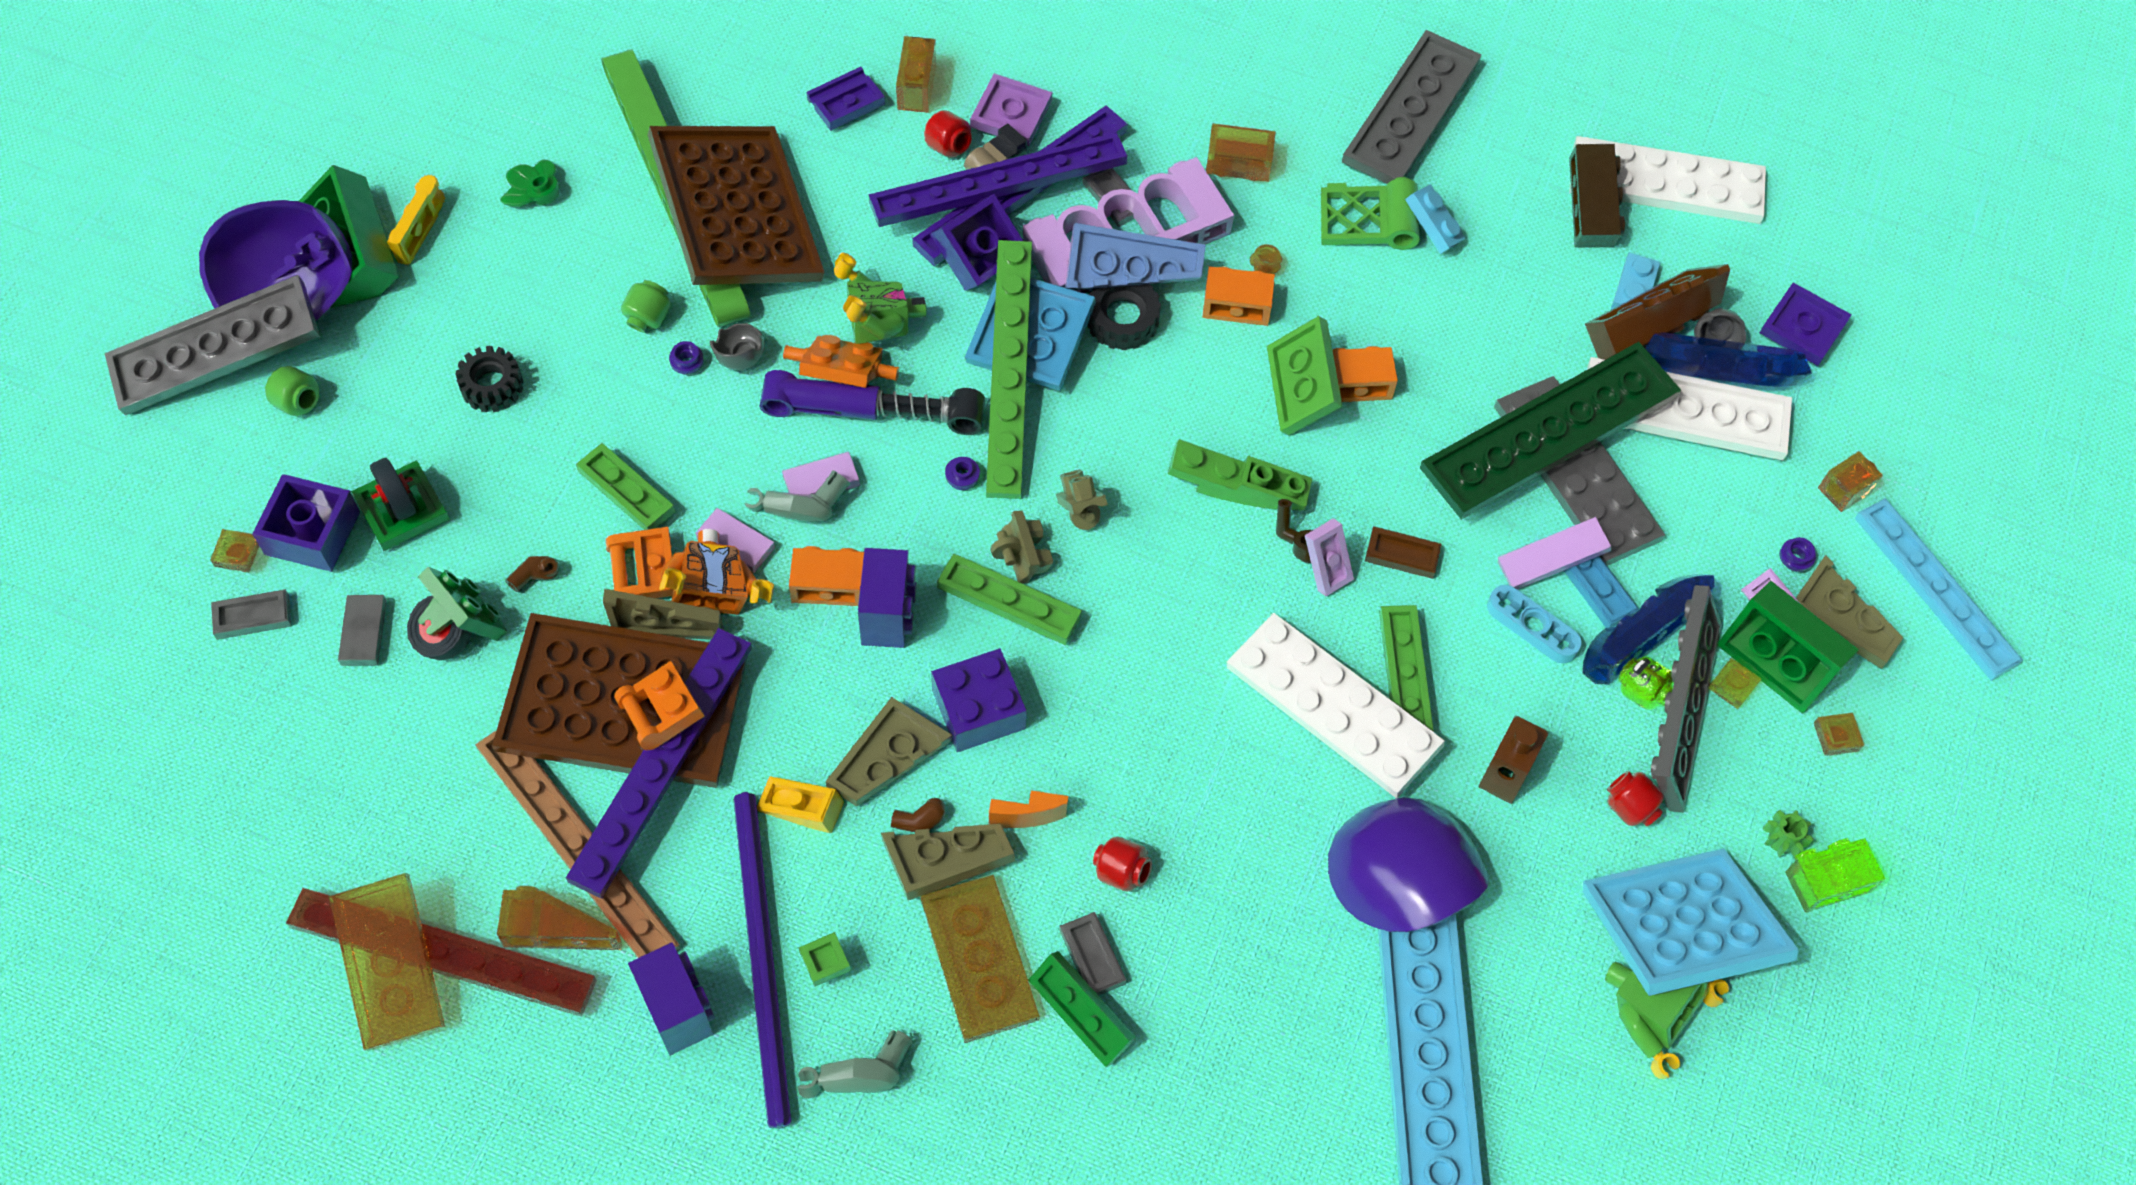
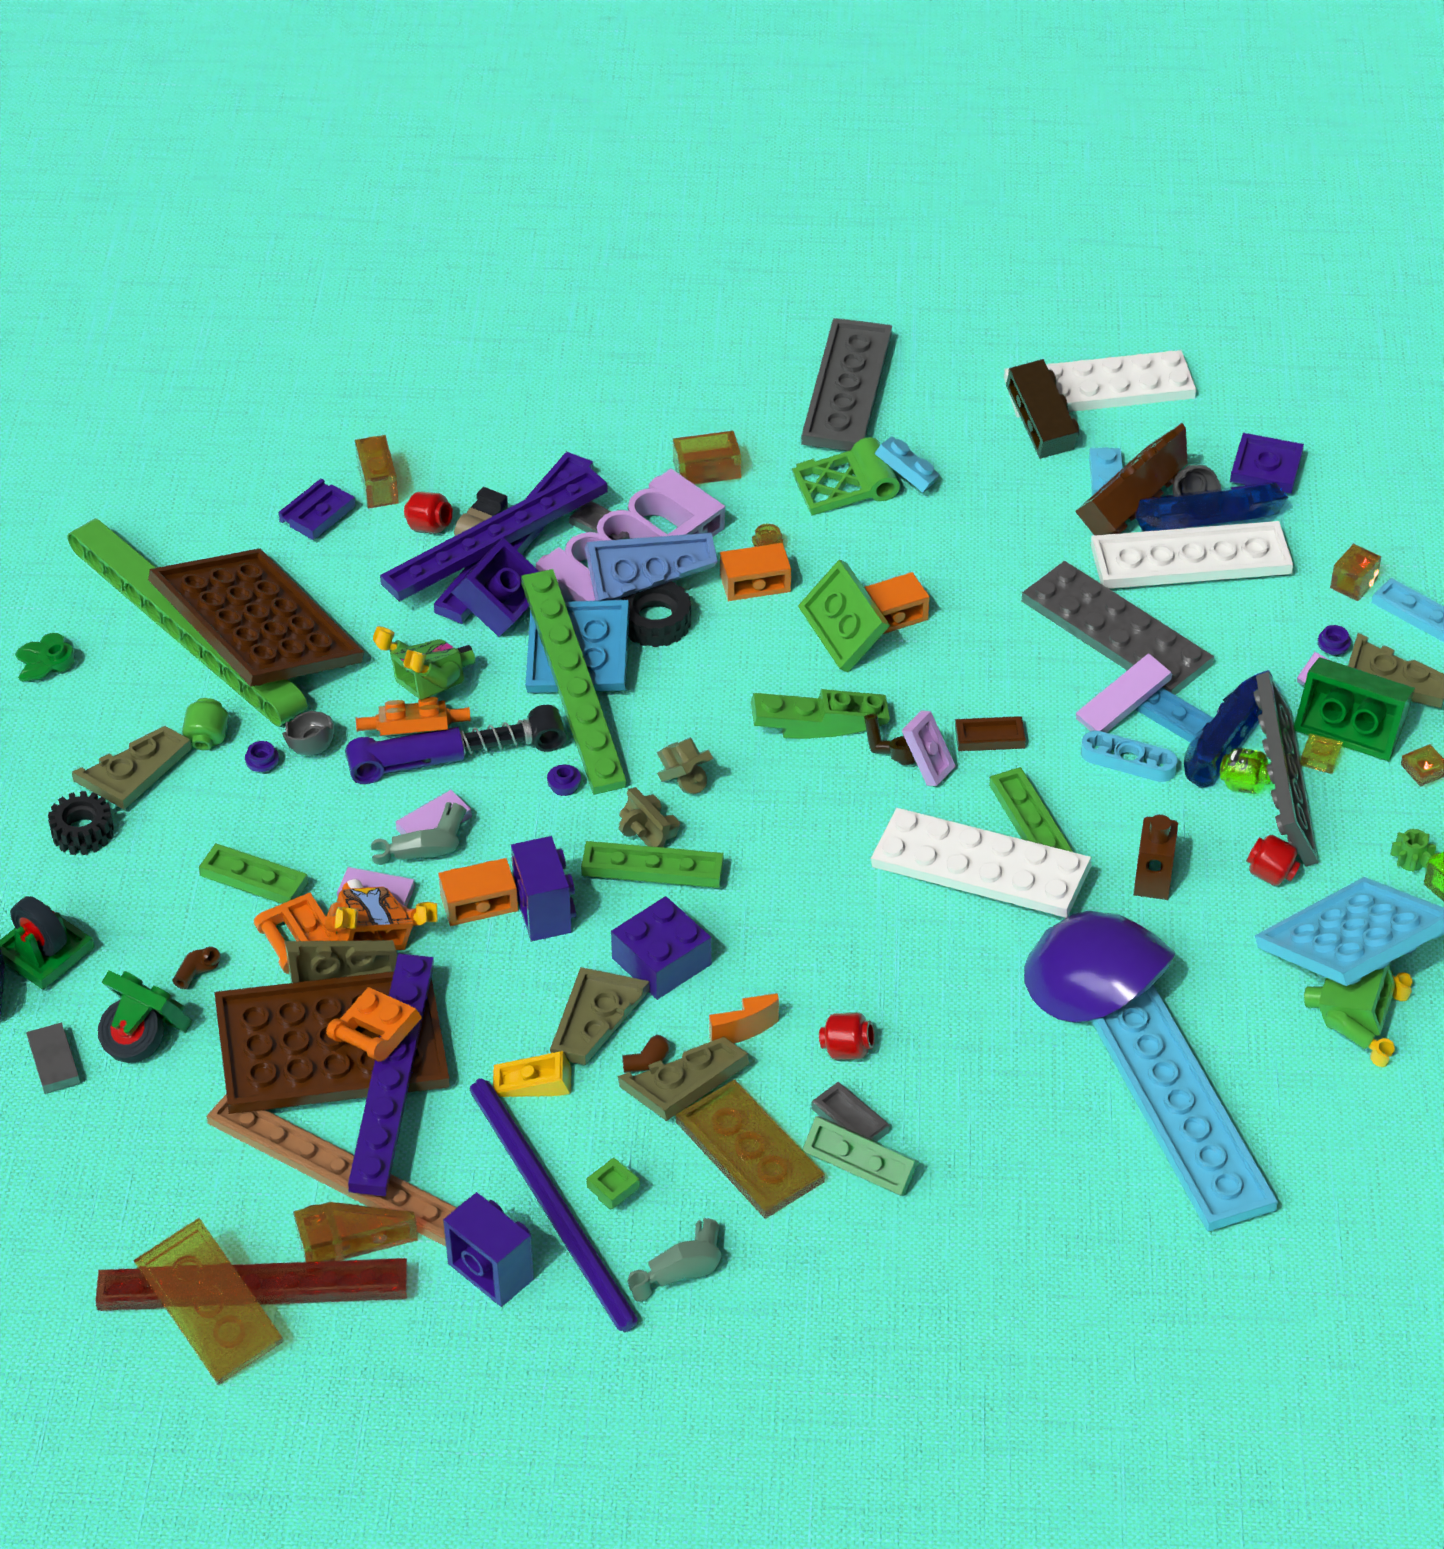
camera: 15 degrees left, 15 degrees down
medium lavender plate [970,73,1053,146] -> none
dark green plate [1420,341,1682,520] -> none
none -> olive wing [72,726,192,810]

